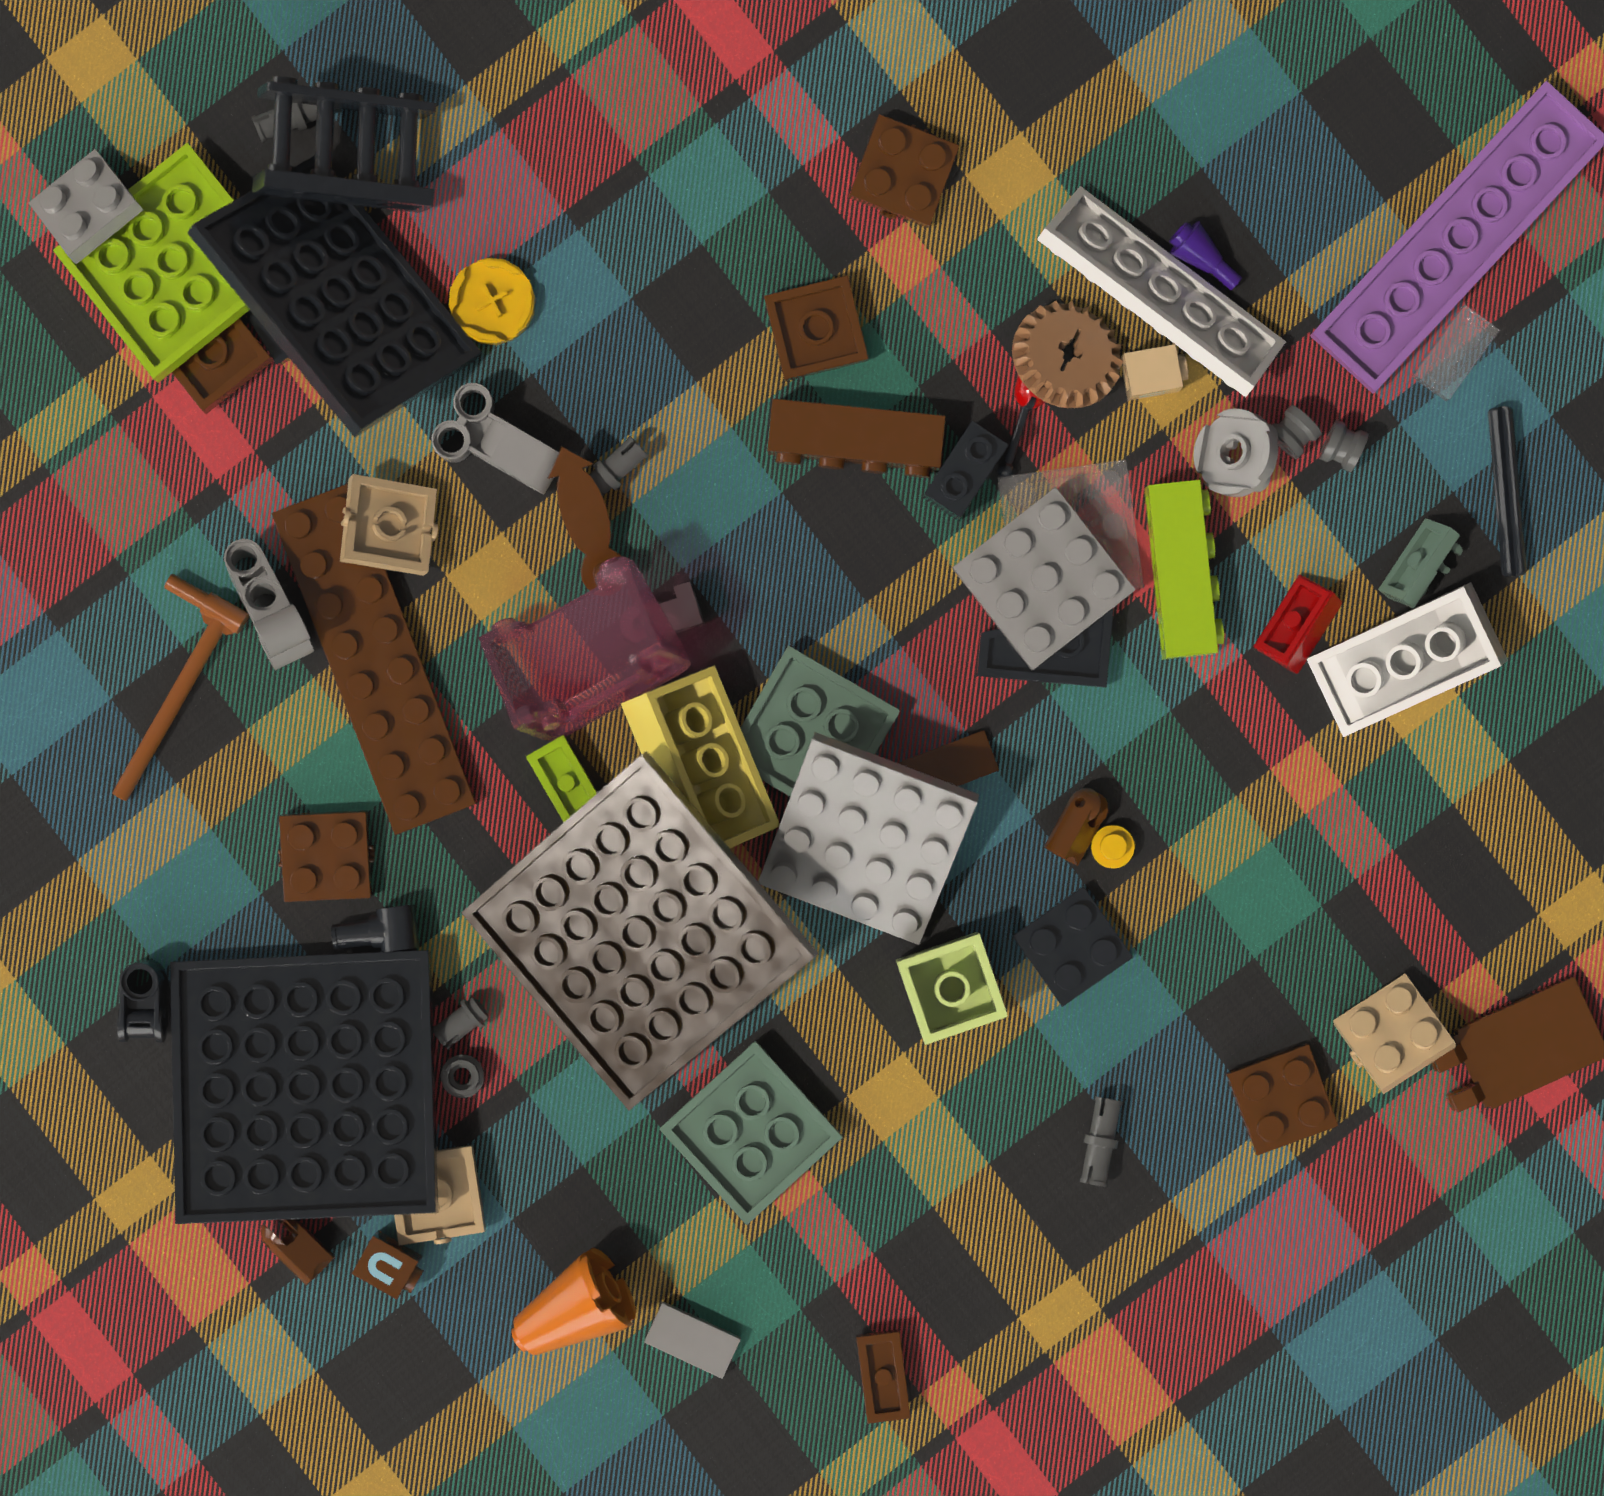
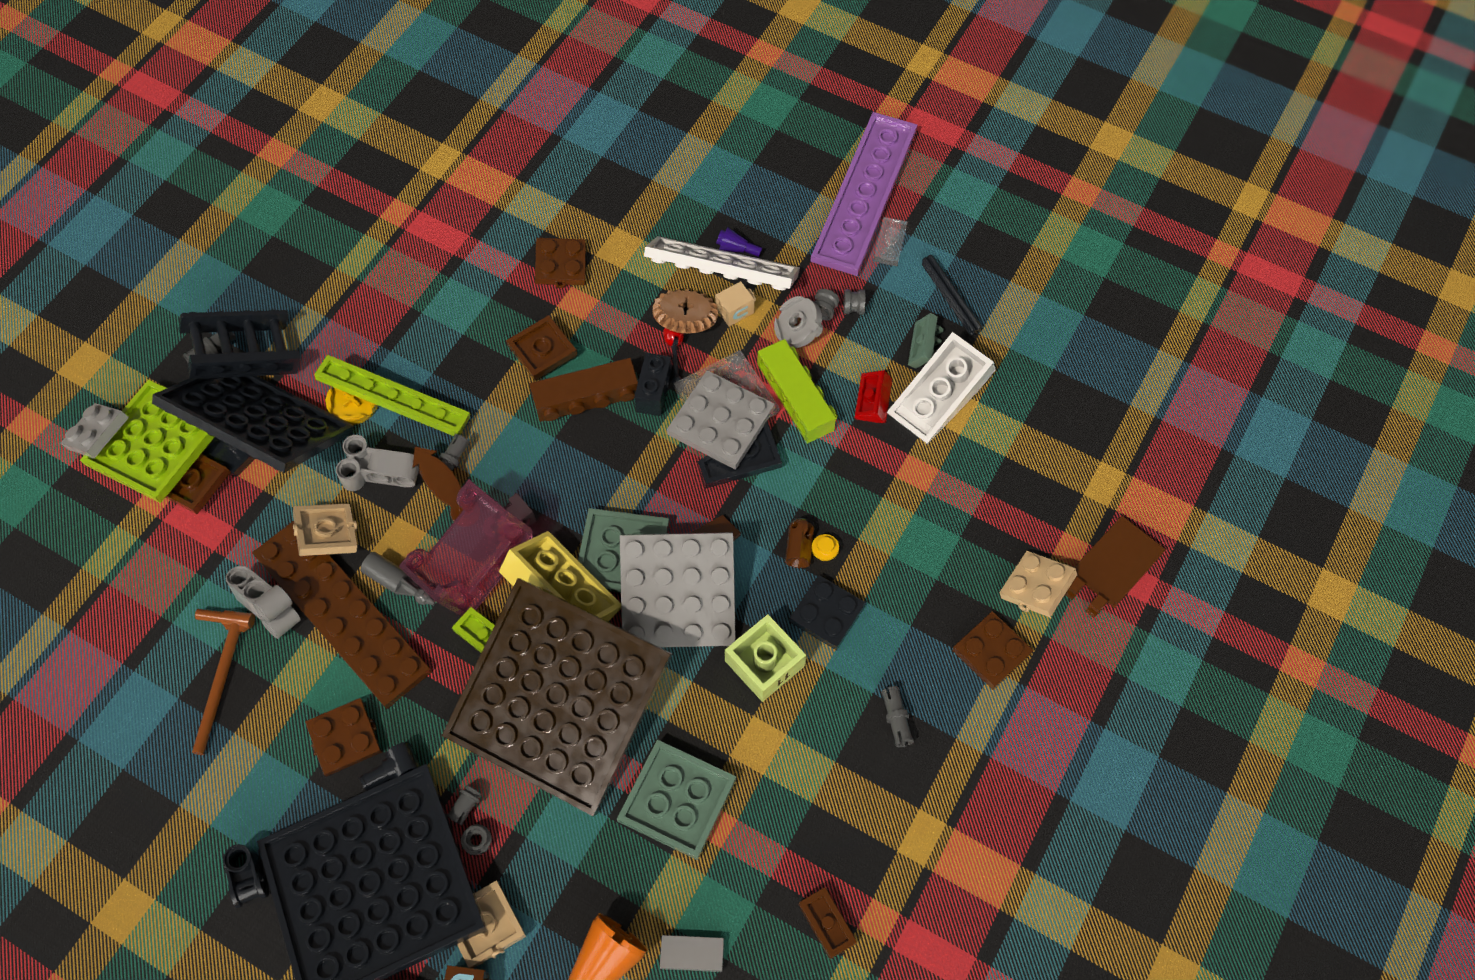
camera: 25 degrees left, 25 degrees down
none -> lime plate [314,355,470,436]
none -> dark grey wheel [360,552,436,605]

